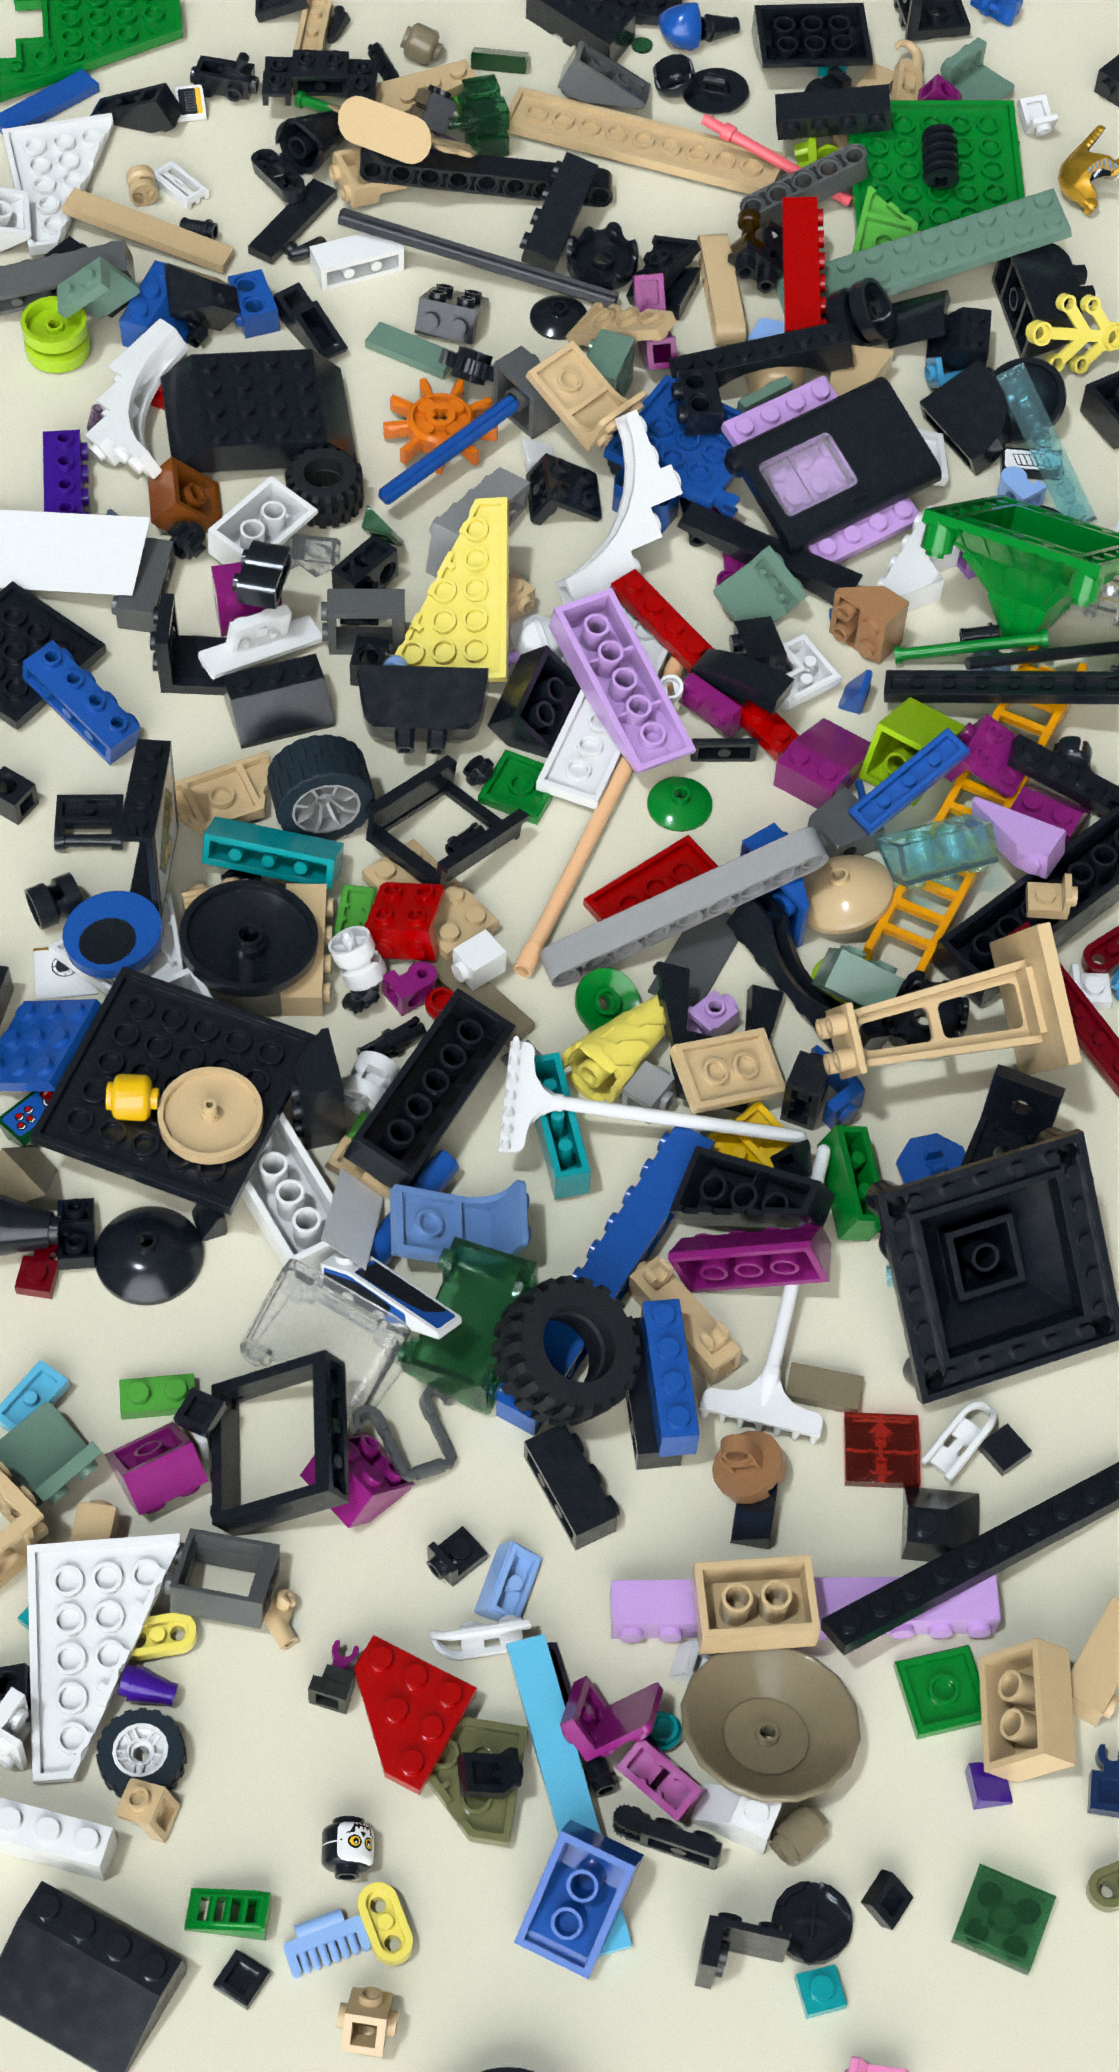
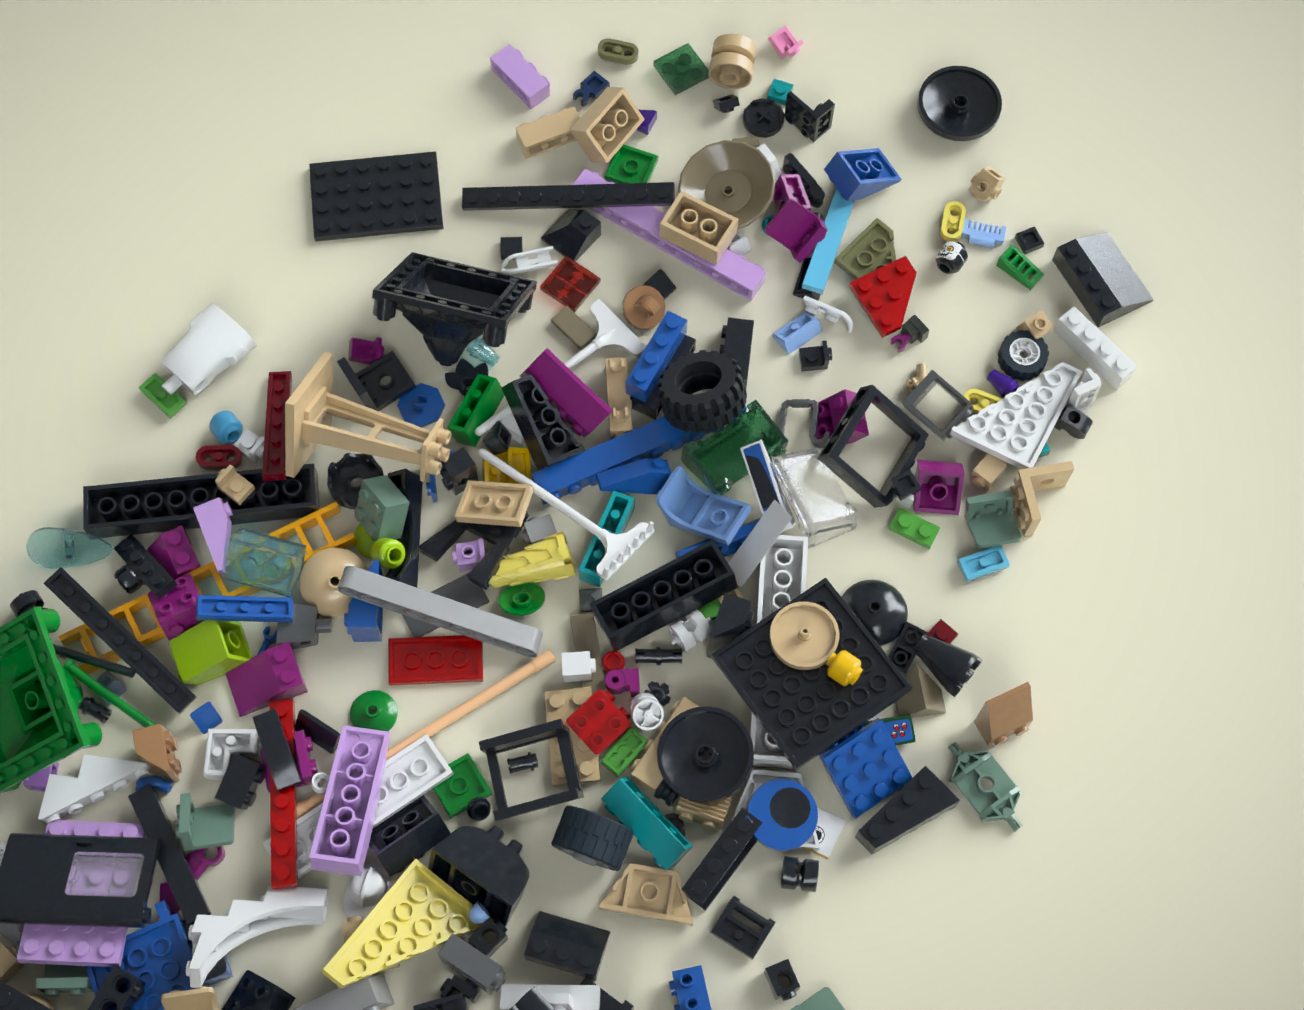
camera: 145 degrees left, 10 degrees up
black bracket [457,1747,523,1799] -> none
none -> lime head [371,537,405,569]
none -> blue slope [596,458,671,495]
none -> tan wheel [708,34,756,89]

